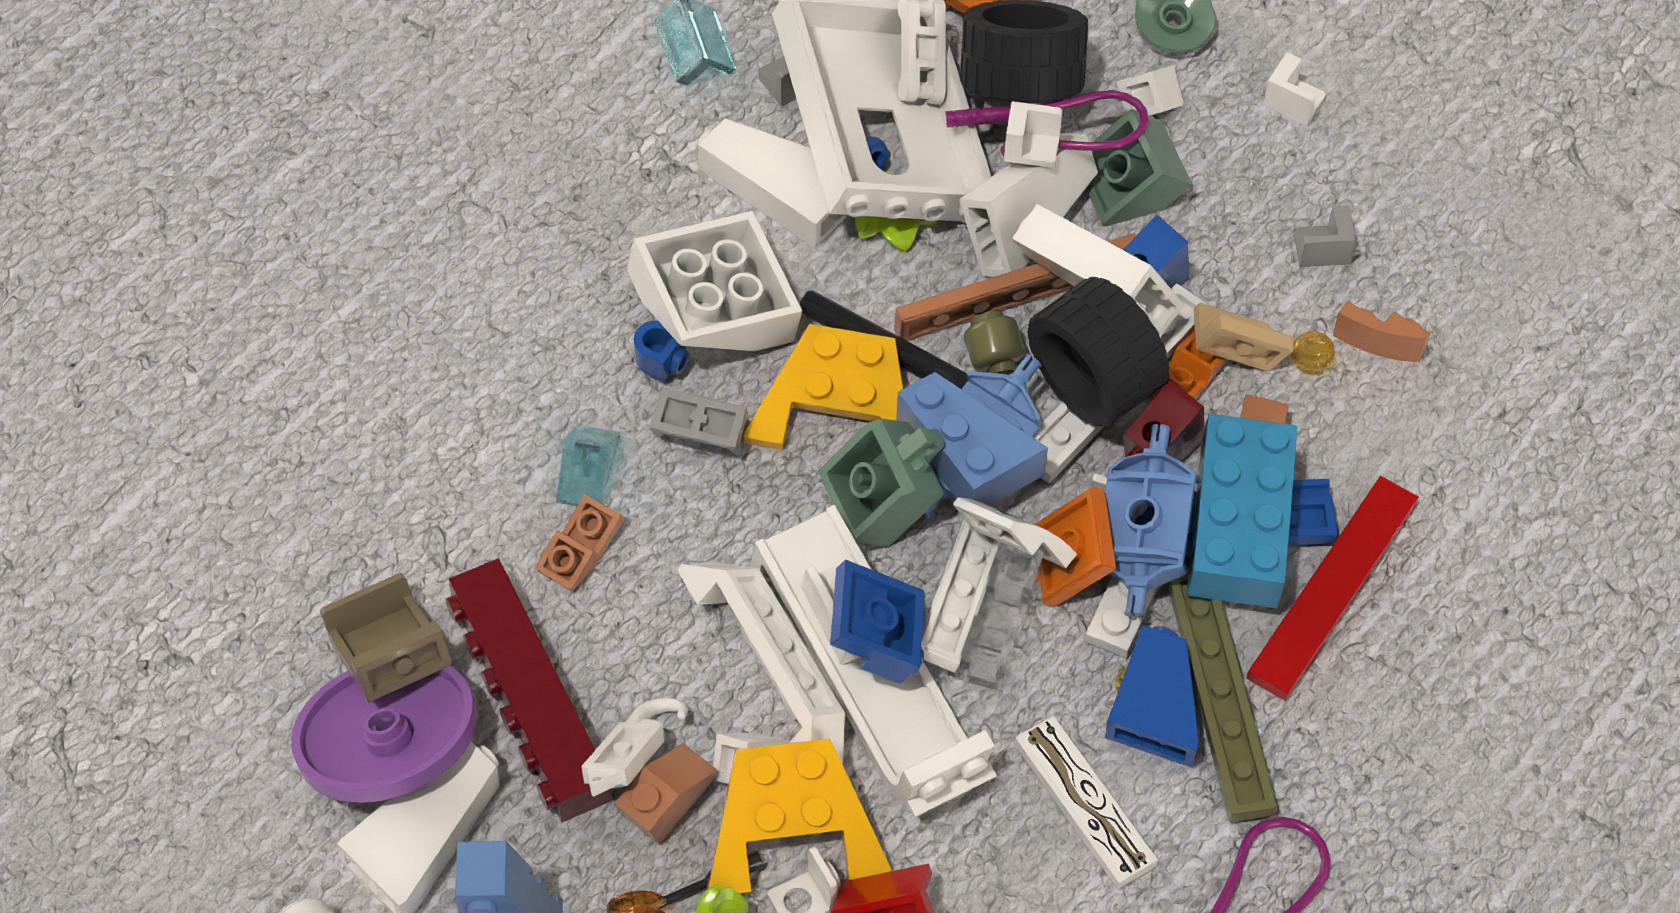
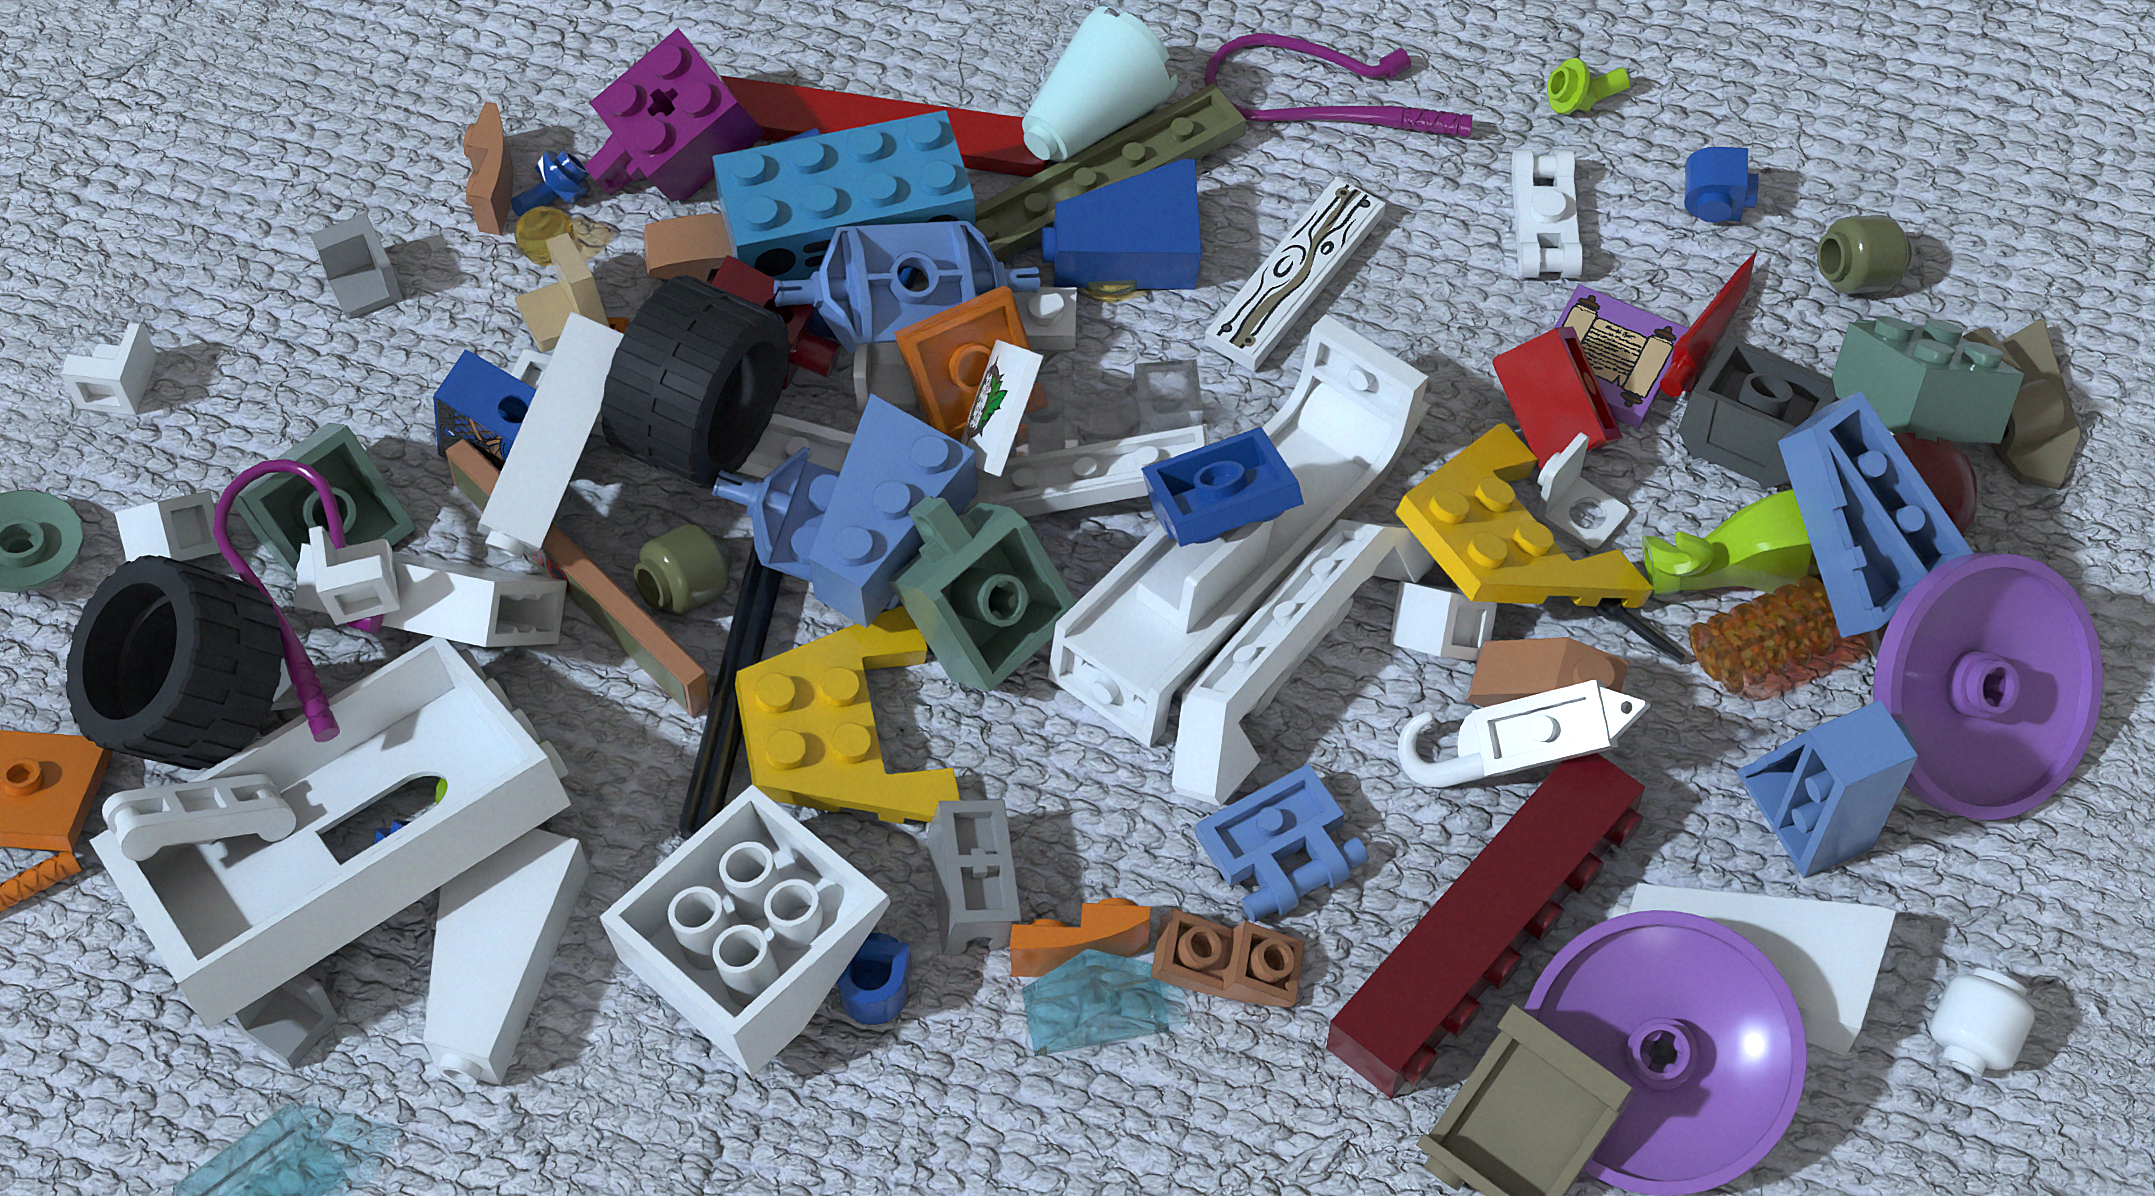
camera: 110 degrees left, 0 degrees up
none -> blue plate [511,149,591,219]
none -> magenta hinge [584,28,766,202]
none -> orange slope [1010,898,1151,977]
none -> light aqua cone [1022,6,1178,162]
none -> medium blue plate [1195,763,1369,923]

